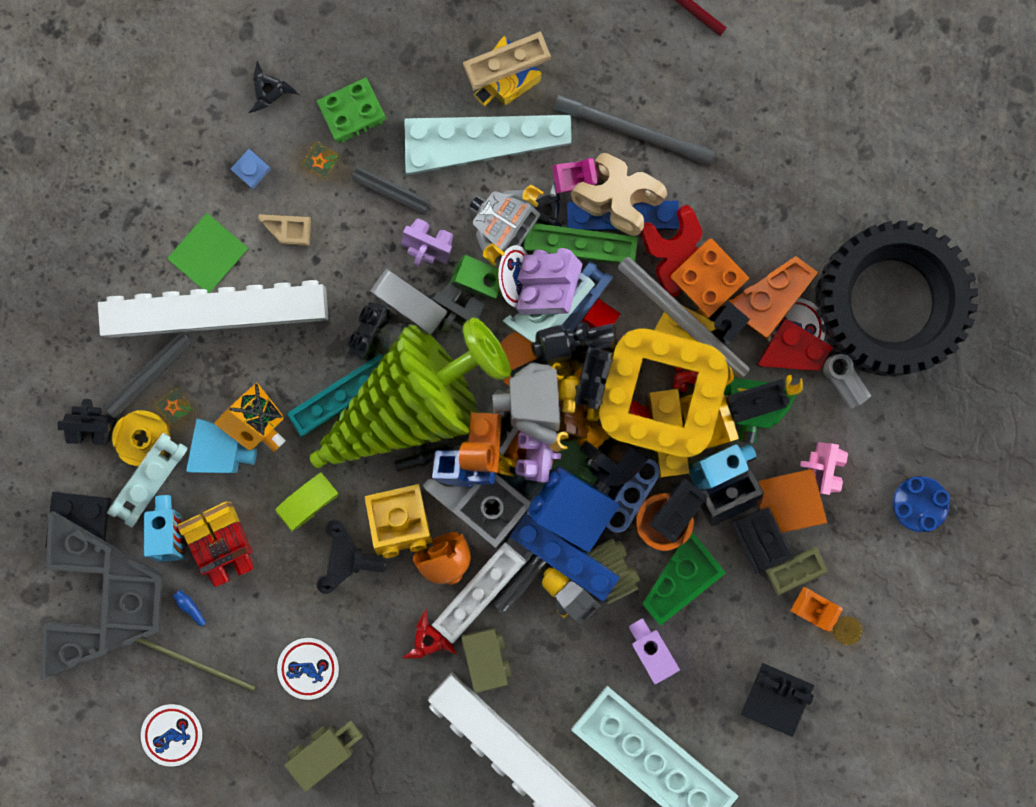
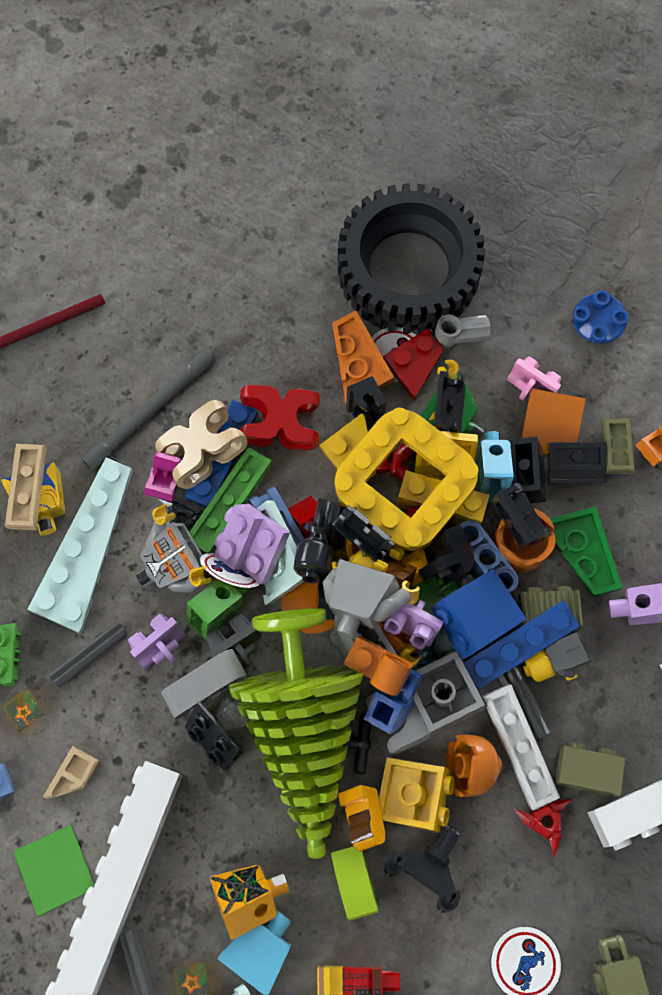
camera: 65 degrees left, 15 degrees down
teal tile [287,354,383,438] -> none
light grey axle [618,257,749,379] -> none
orange bracket [671,238,749,318] -> none
none -> light orange leg [338,785,386,851]

